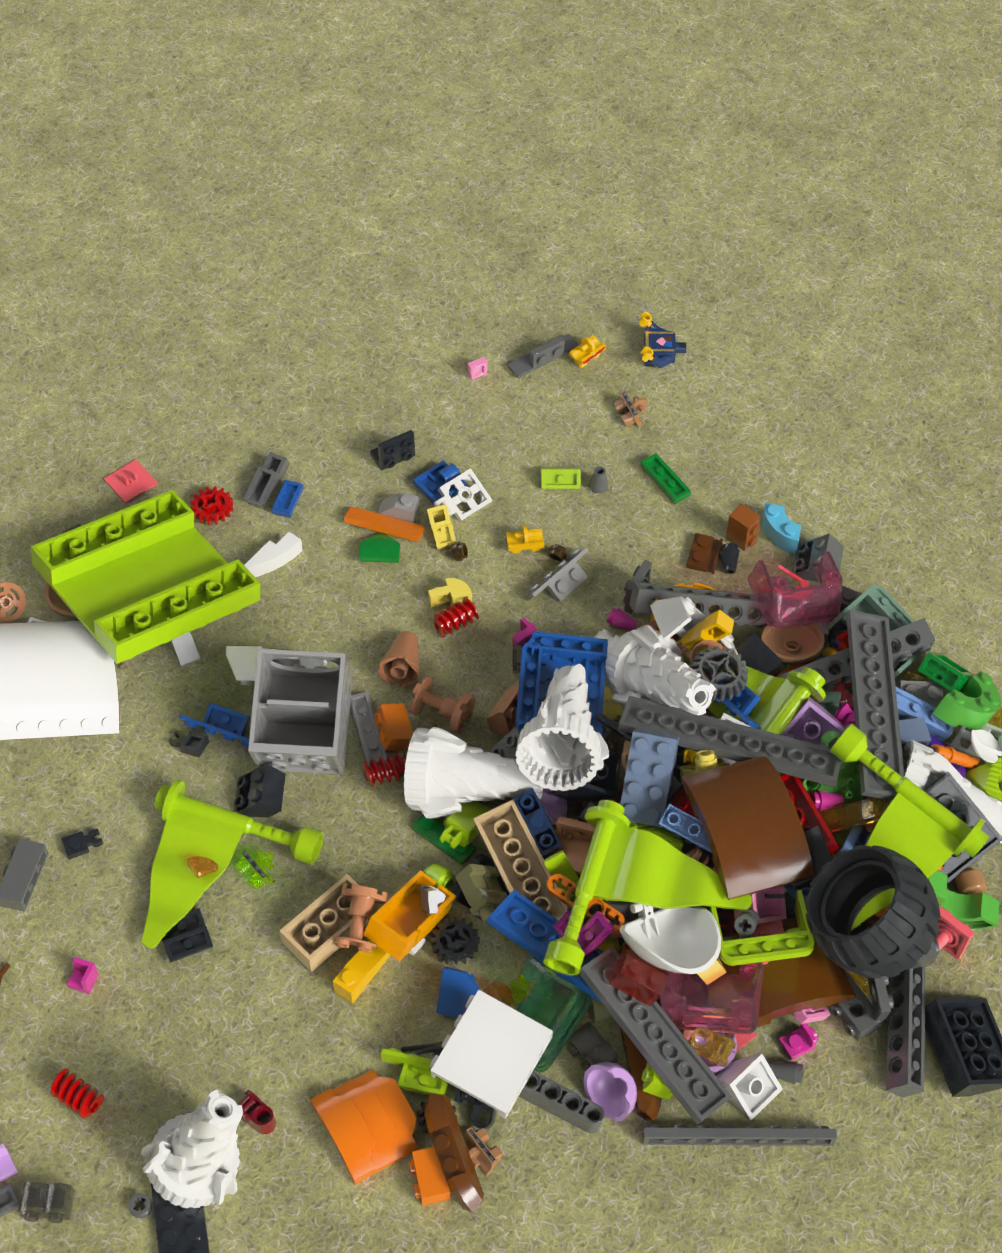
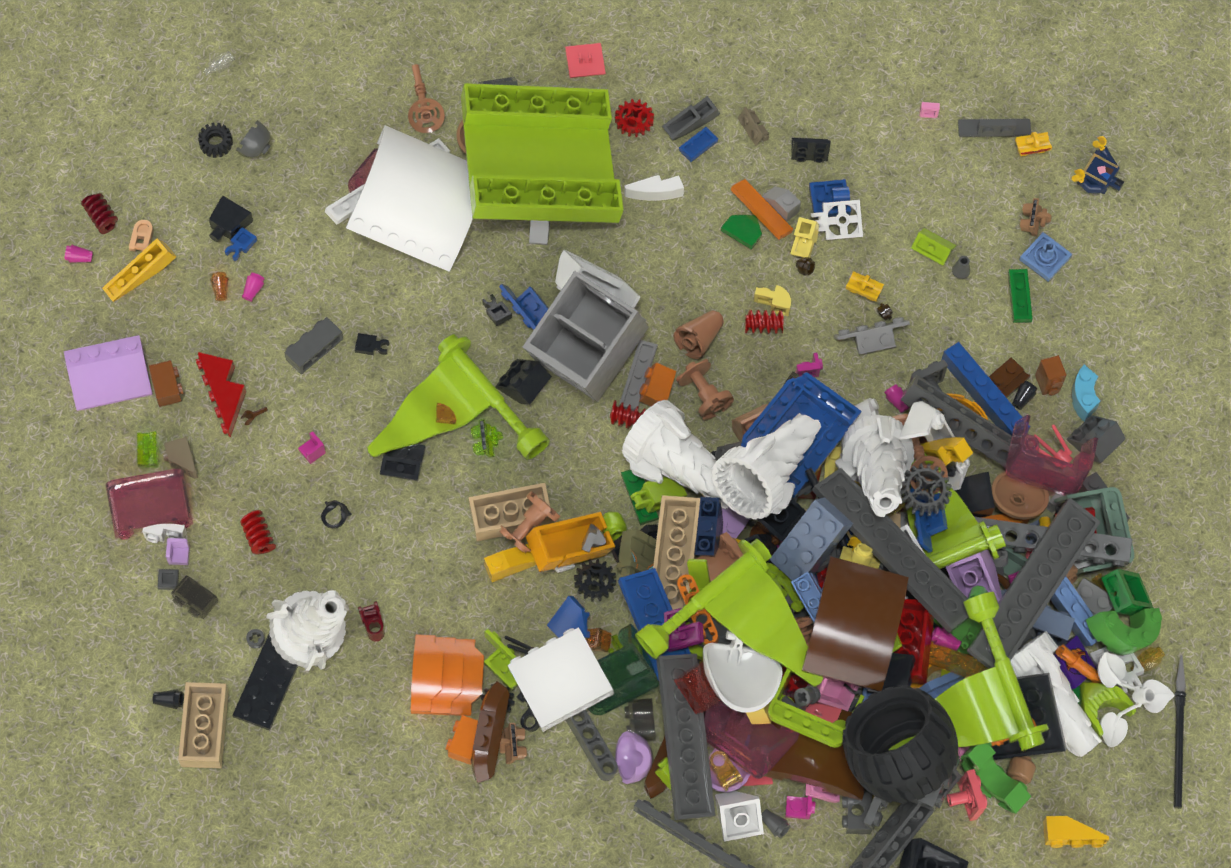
camera: 30 degrees right, 10 degrees up
none -> black piece [321,500,352,529]
none -> dark tan hinge [738,107,769,146]
none -> blue brick [941,342,1030,440]
none -> medium blue plate [1019,232,1072,282]

